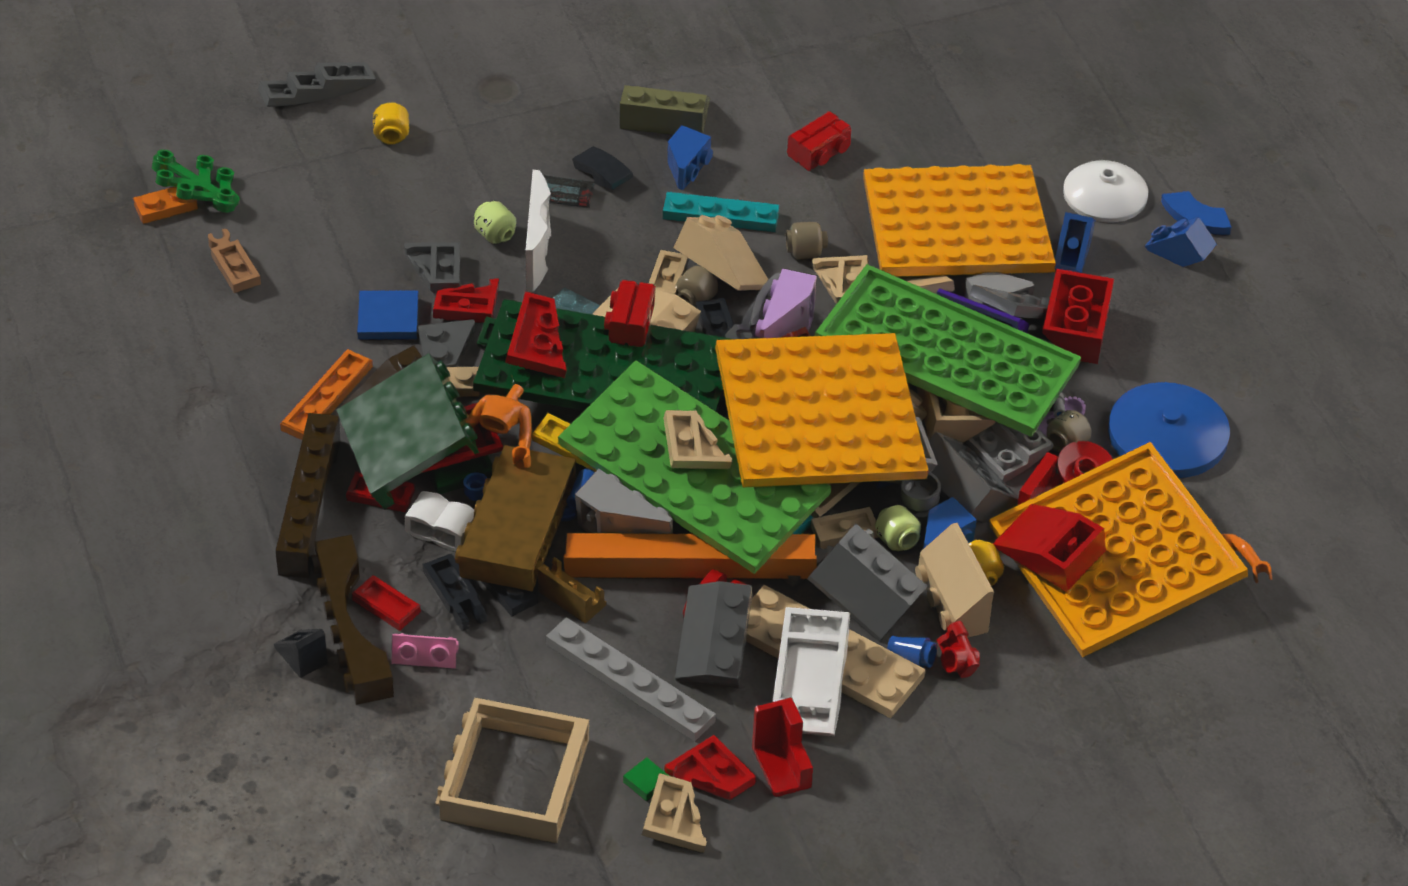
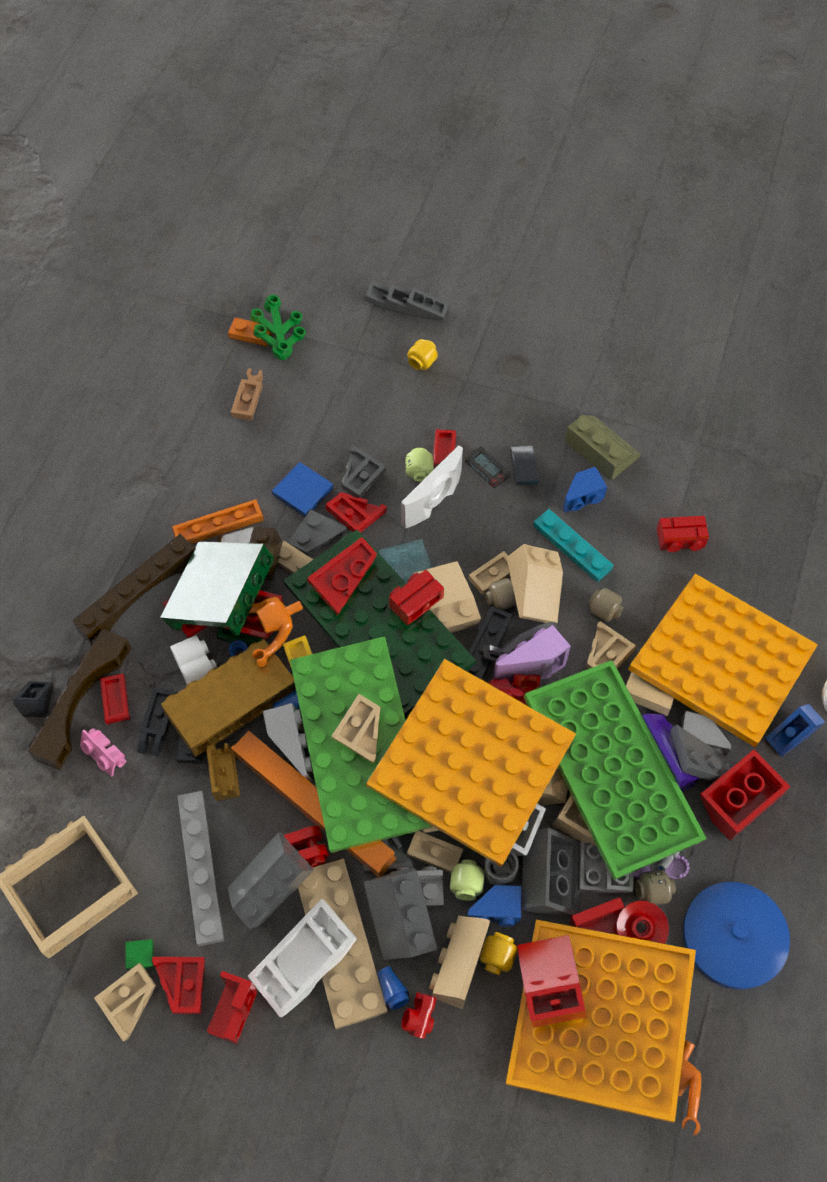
camera: 40 degrees right, 15 degrees up
none -> red tile [433,429,456,469]

